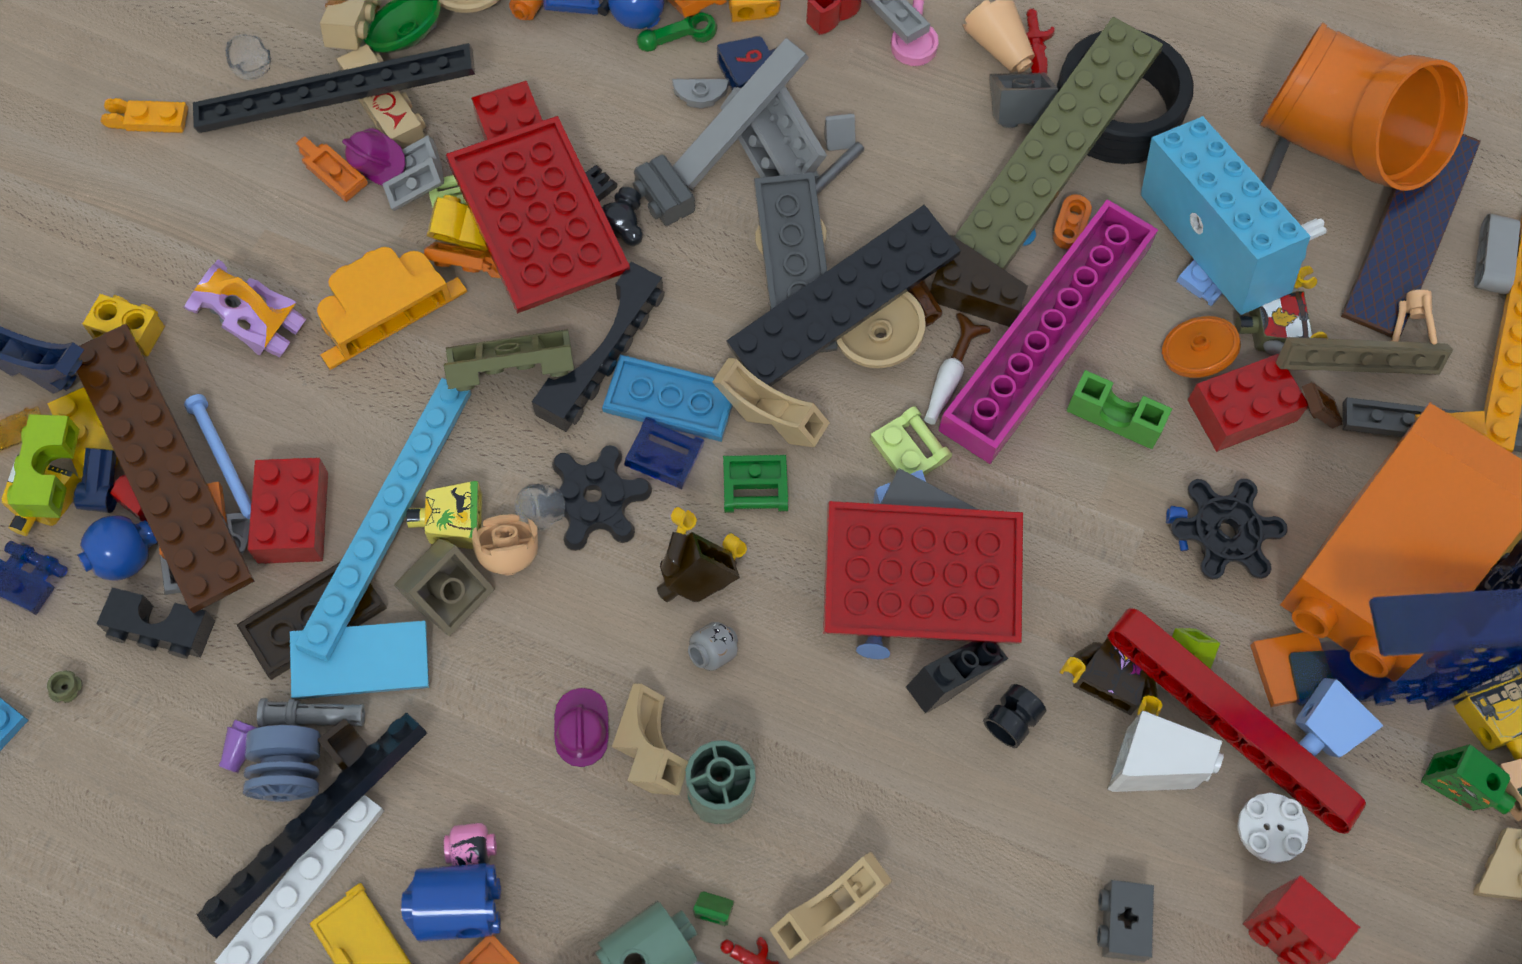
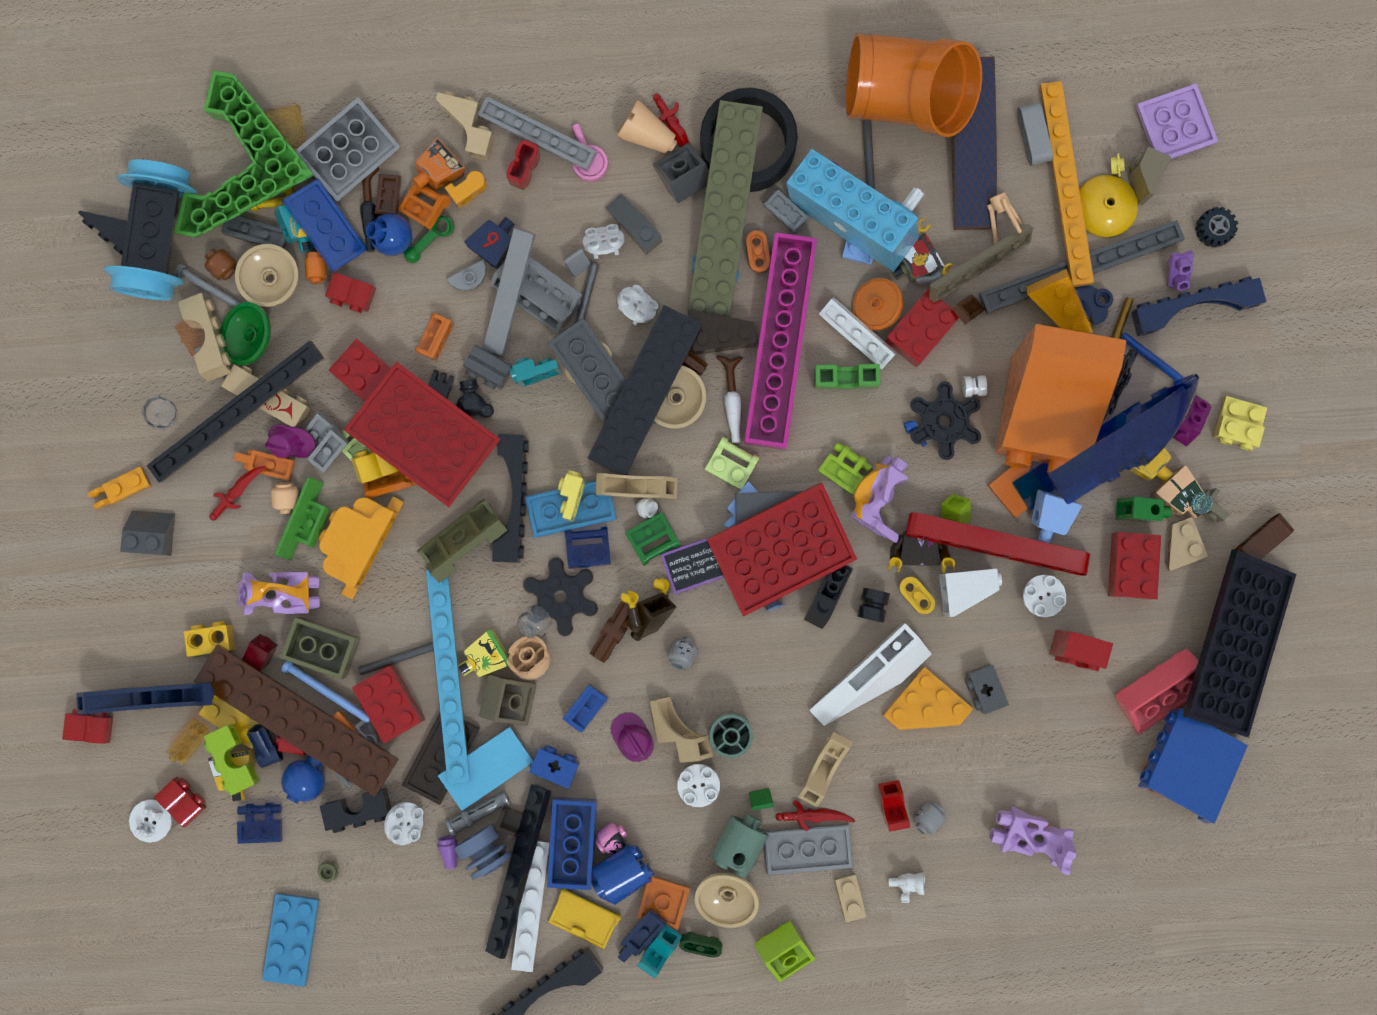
camera: 20 degrees left, 20 degrees up
none -> dark grey slope [120,511,175,556]
none -> red piece [209,466,266,521]
none -> dark red brick [242,634,278,671]
none -> light nougat head [271,482,299,514]
none -> bright green bracket [275,477,330,560]
none -> olive brick [280,617,361,679]
none -> red brick [325,272,376,314]
none -> dark grey bar [358,642,434,675]
none -> white plate [384,802,424,845]
none -> orange hinge [415,313,454,361]
none -> teal plate [509,357,562,388]
none -> blue brick [529,745,580,789]
none -> blue brick [547,797,598,890]
none -> light yellow plate [558,470,586,522]
none -> blue hinge [563,684,608,732]
none -> white plate [583,224,625,259]
none -> reddish brown piece [589,601,629,663]
none -> dark grey slope [605,194,662,255]
none -> white plate [617,285,658,326]
none -> white plate [636,498,658,518]
none -> black tile [661,538,724,595]
none -> white plate [677,764,720,807]
none -> light grey plate [763,189,809,233]
none -> white wedge [809,623,932,726]
none -> lime plate [818,442,873,495]
none -> white plate [819,297,897,369]
none -> lavender hips [851,455,908,543]
none -> light orange plate [883,667,973,730]
none -> yellow plate [899,577,935,614]
none -> white wheel [962,375,987,397]
none -> red brick [1108,532,1161,600]

